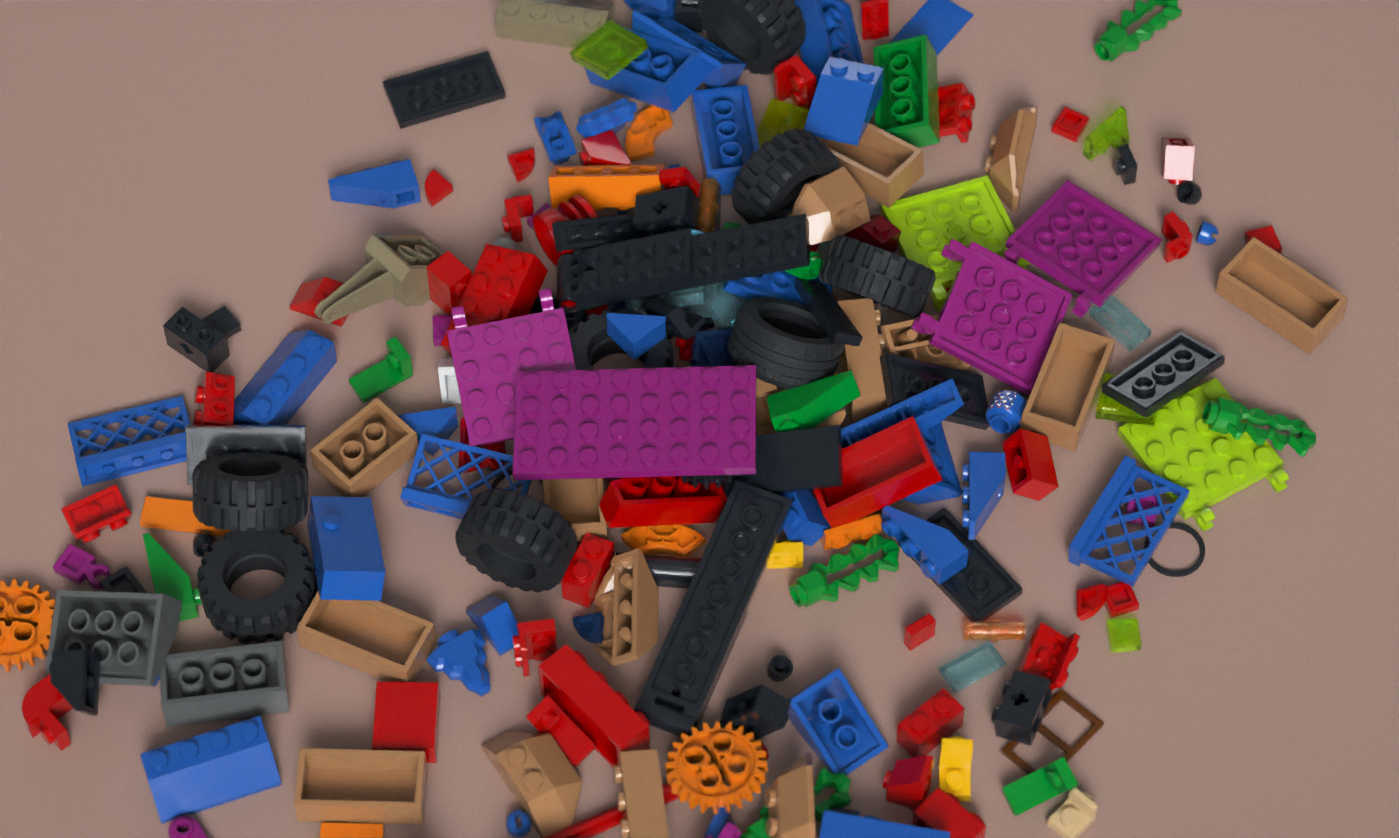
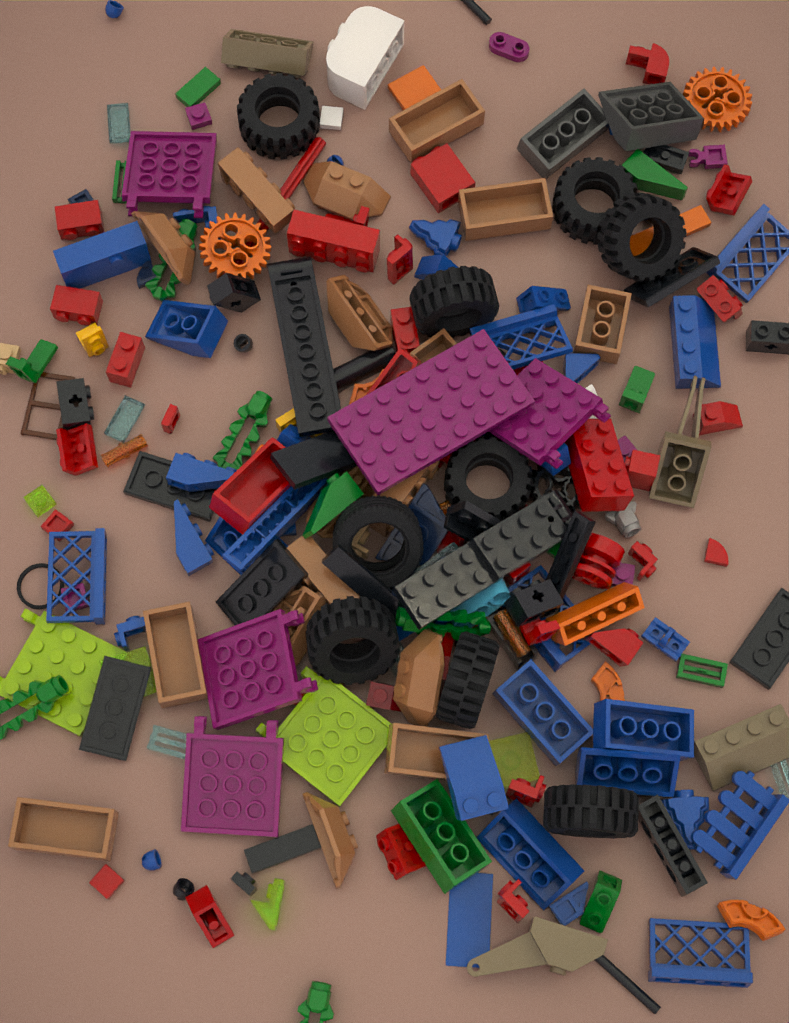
camera: 145 degrees right, 15 degrees up
black slope [49,649,100,716] -> none
blue slope [140,716,282,824] -> none
black tile [201,306,241,339] -> none
blue brick [307,496,386,601] -> none
blue slope [328,159,421,209] -> none
red tile [507,148,536,183] -> none
clear neon green tile [570,20,648,81] -> none
dark blue tile [573,612,605,644] -> none
blue rock [576,98,637,138] -> none
blue slope [606,313,666,360] -> none
red slope [882,755,934,810] -> none
blue head [985,390,1027,434] -> none
red brick [1002,428,1059,501] -> none
red tile [1051,107,1090,143] -> none
red tile [1076,583,1108,621] -> none
red bracket [1161,211,1193,263] -> none
none -> blue bracket [114,616,146,651]
none -> black tile [244,824,321,874]
none -> blue bracket [516,286,571,314]
none -> green tile [676,654,728,688]

